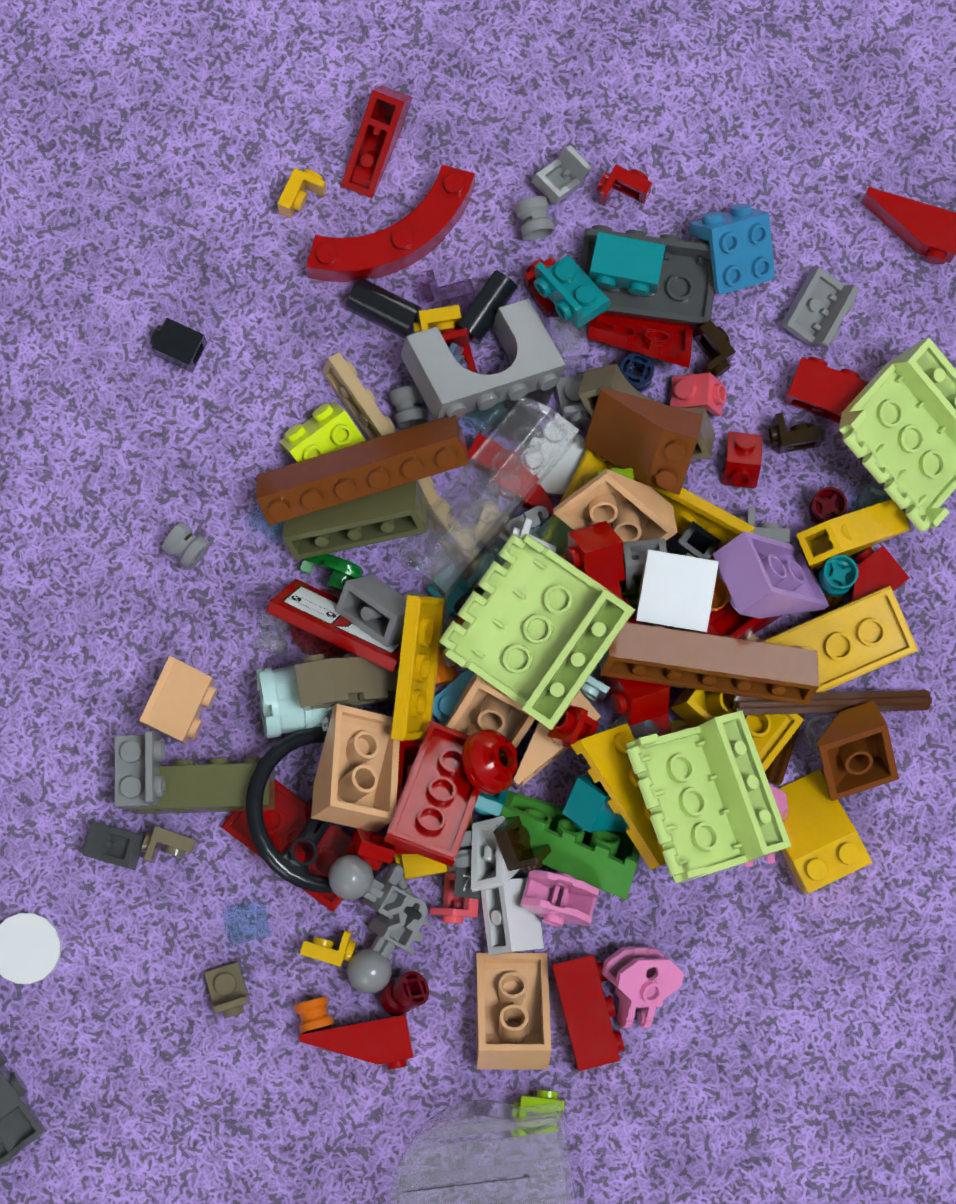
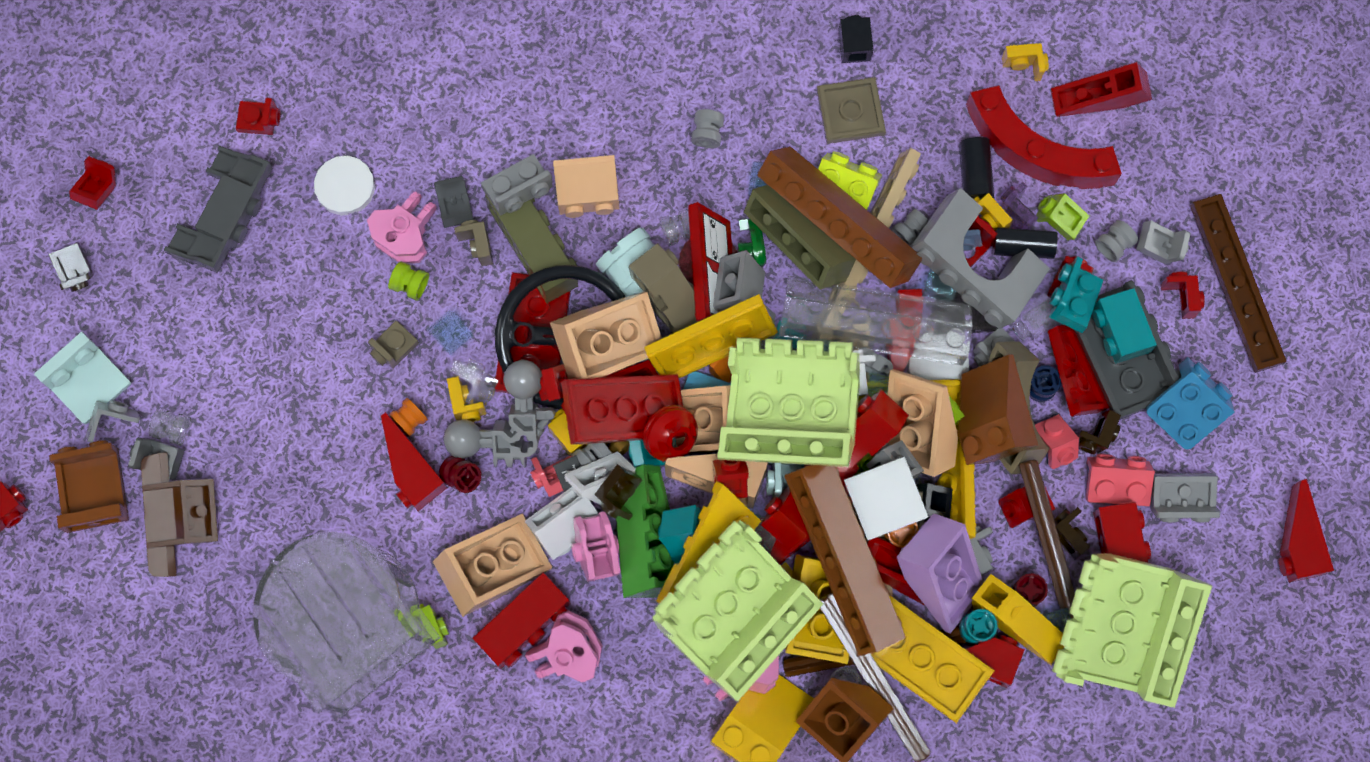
camera: 60 degrees right, 5 degrees down
none -> bright pink hinge [367,191,437,263]
none -> lime wheel [388,261,429,301]
none -> clear bracket [450,359,499,406]
none -> dark tan tile [816,77,886,144]
none -> reddish brown axle [1019,460,1075,626]
none -> lime bracket [1034,193,1090,240]
none -> coral bracket [1086,454,1155,506]
none -> reddish brown plate [1190,194,1287,373]

